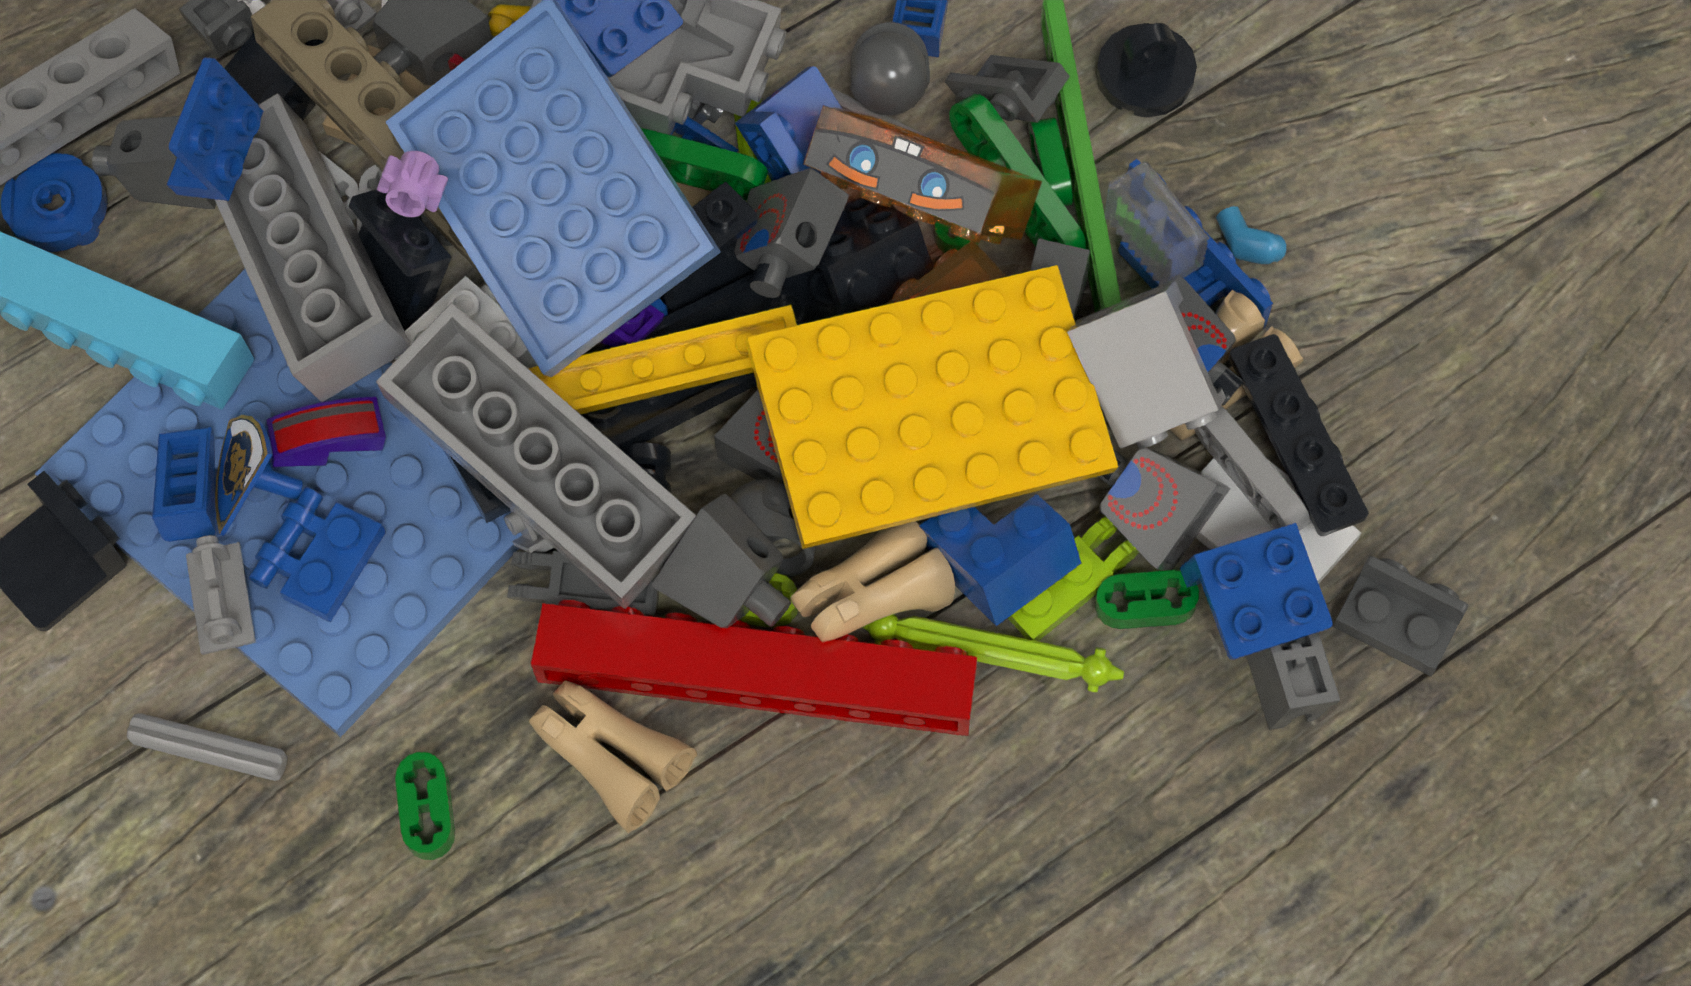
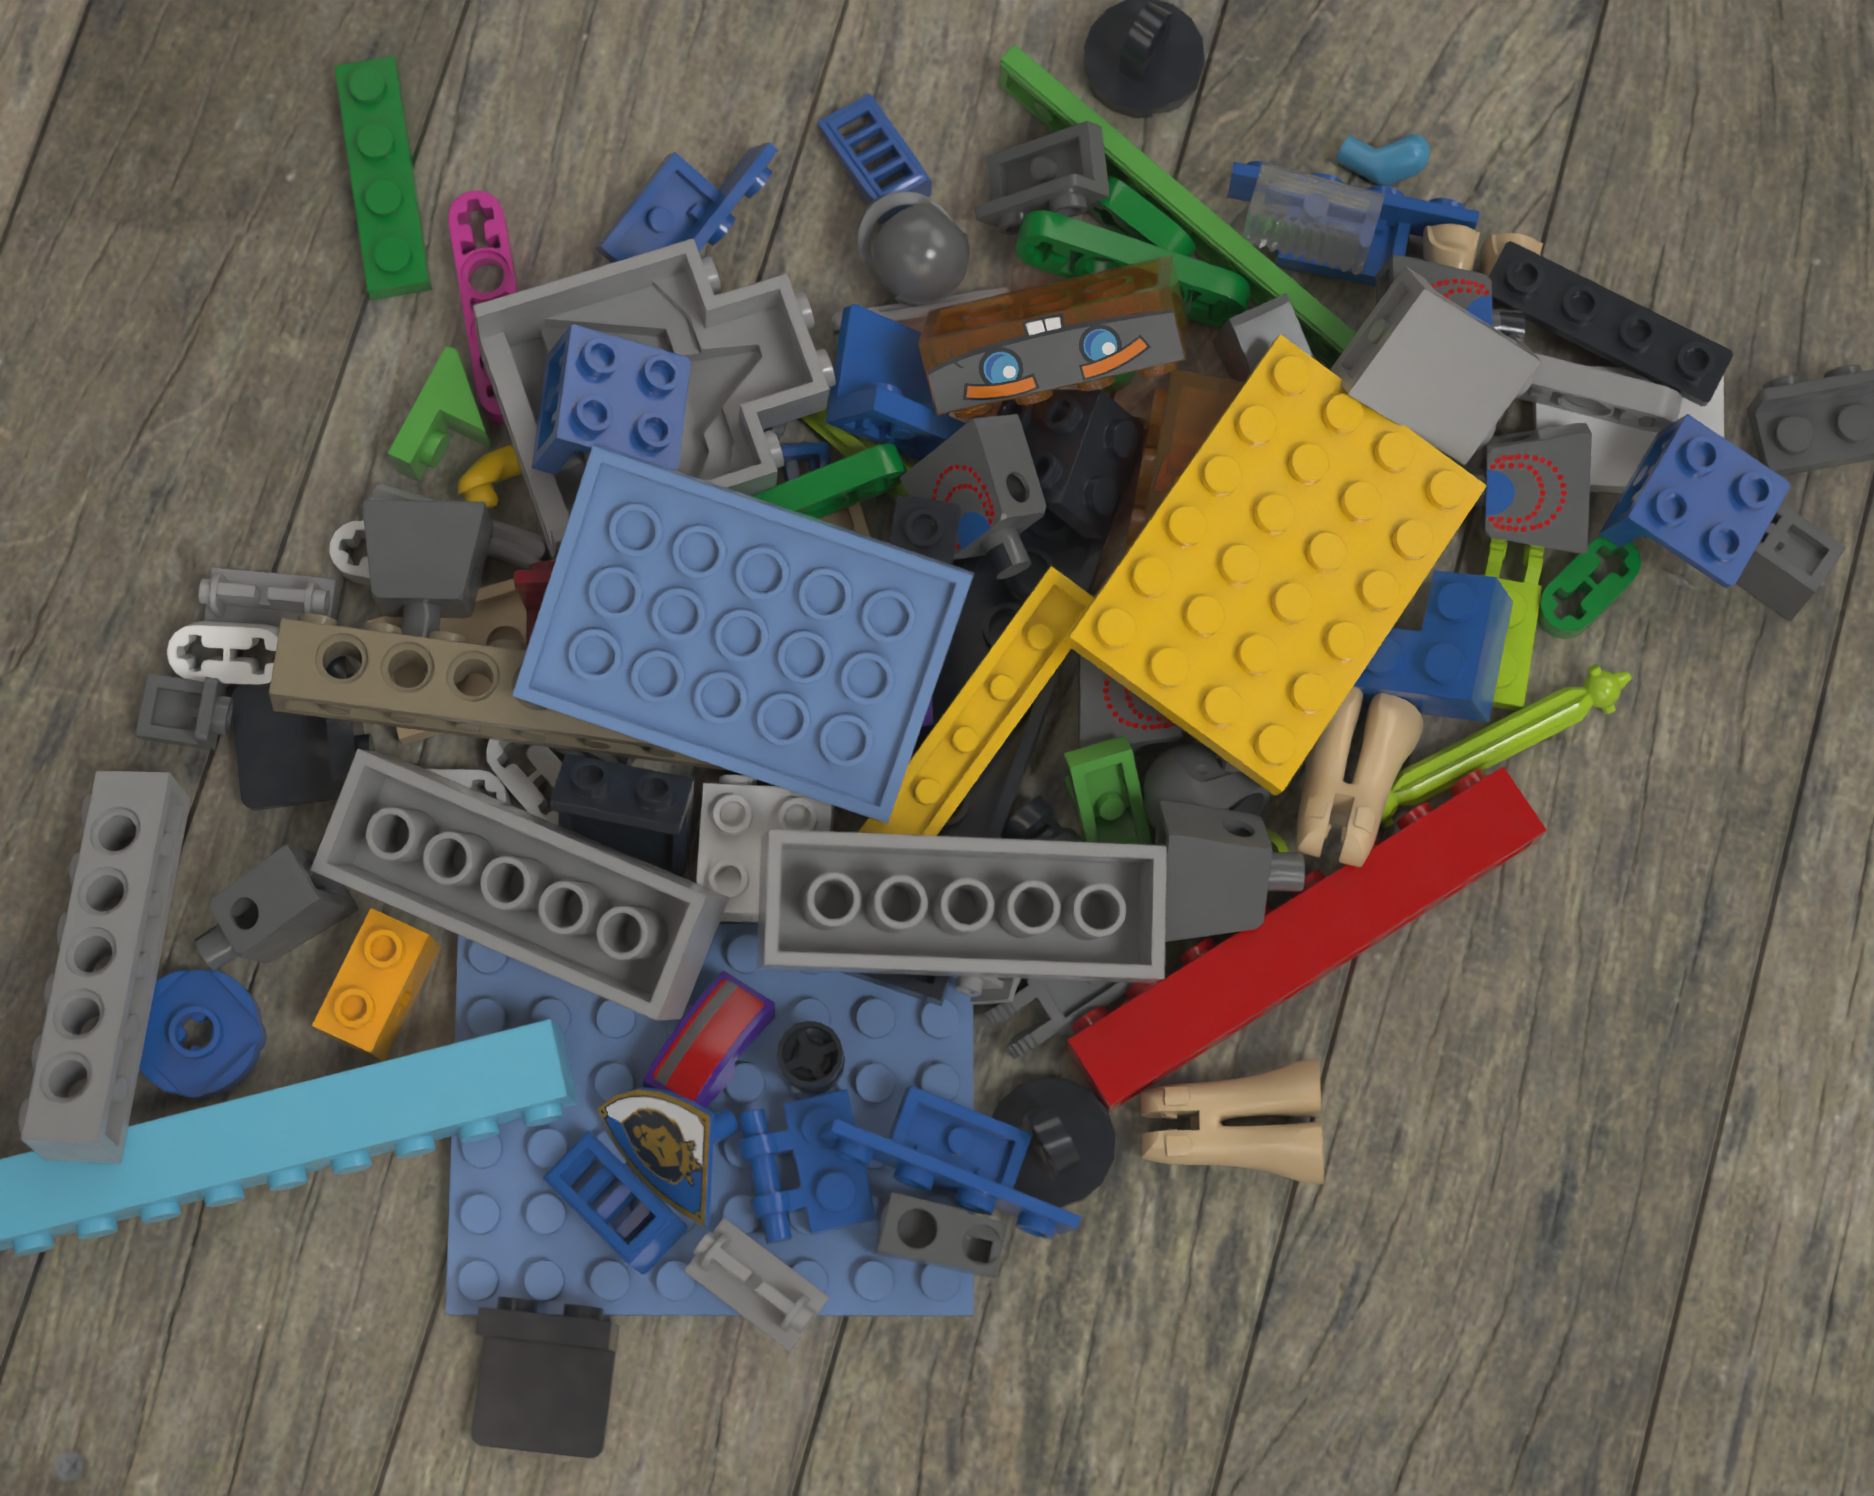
camera: 40 degrees left, 10 degrees up
light grey axle [127,713,288,781] -> none
blue bracket [167,57,264,201] -> none
lavender gear [377,151,448,217] -> none
green beam [395,752,455,860] -> none
none -> light orange brick [312,908,441,1062]
none -> black wheel [777,1021,845,1095]
none -> blue bracket [818,1085,1081,1240]
none -> dark grey leg [873,1192,1007,1278]
none -> black tile [991,1077,1116,1208]
none -> bright green slope [1063,735,1153,845]

